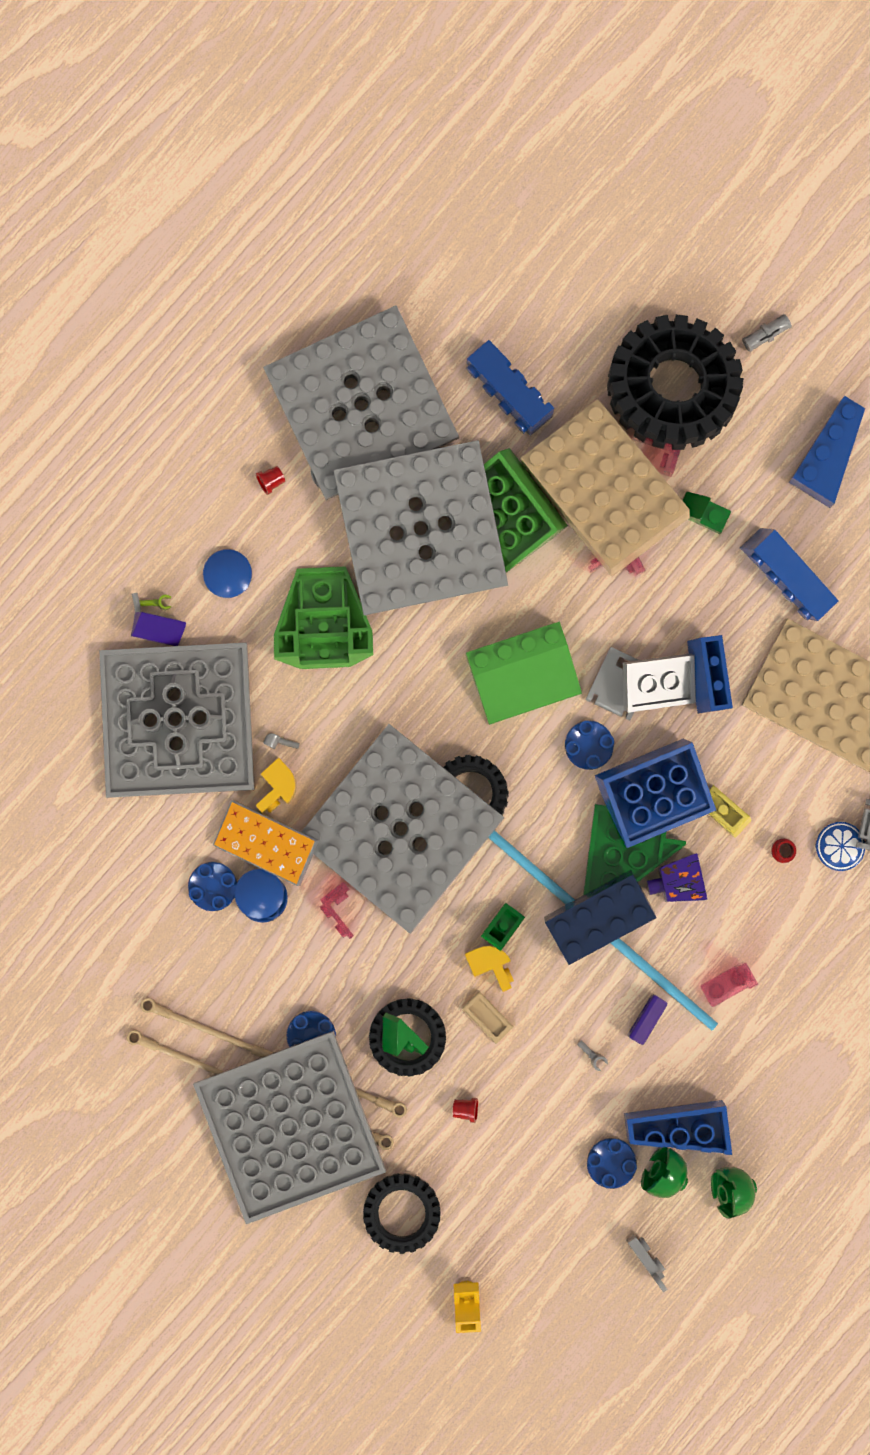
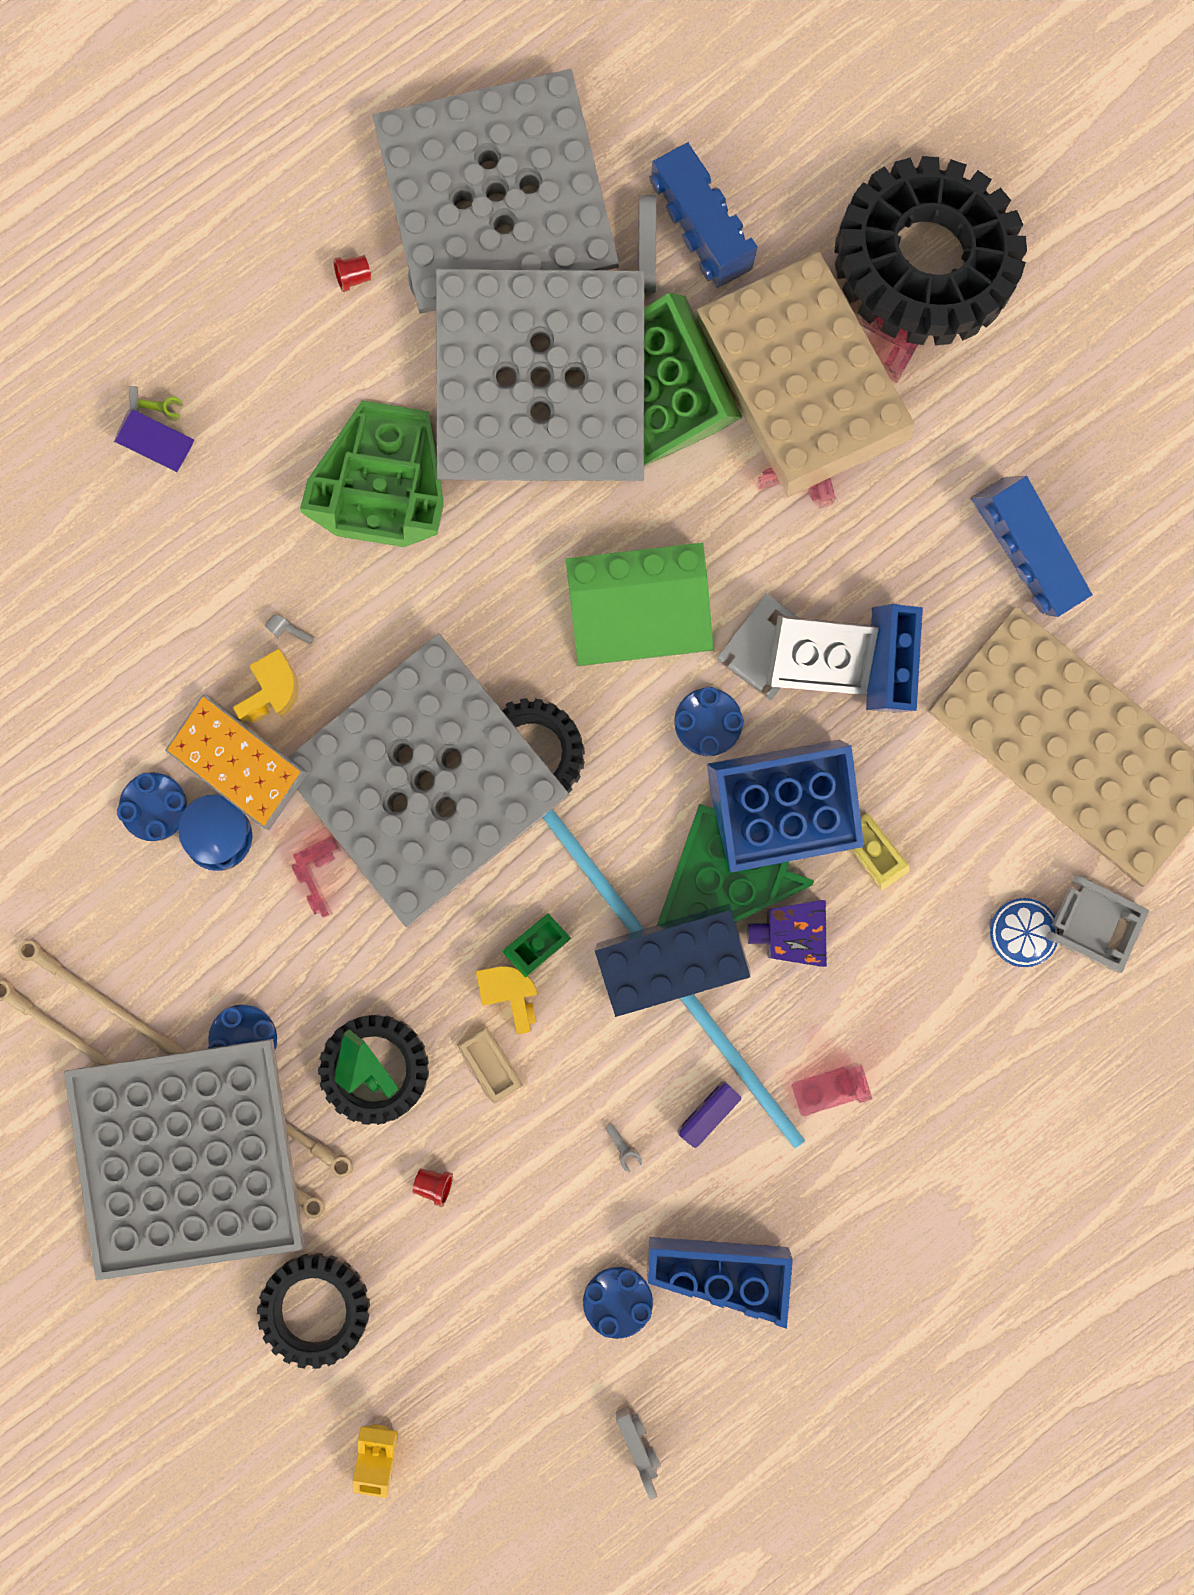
camera: 10 degrees right, 0 degrees up
light grey plate [99,642,255,798] -> none
blue dish [203,549,252,598] -> none
green cylinder [641,1147,688,1198] -> none
green slope [682,492,732,534] -> none
green cylinder [711,1167,757,1219] -> none
light grey pin [742,314,792,352] -> none
red piece [771,838,796,863] -> none
blue wedge [789,395,865,508] -> none
none -> light grey beam [638,195,656,293]

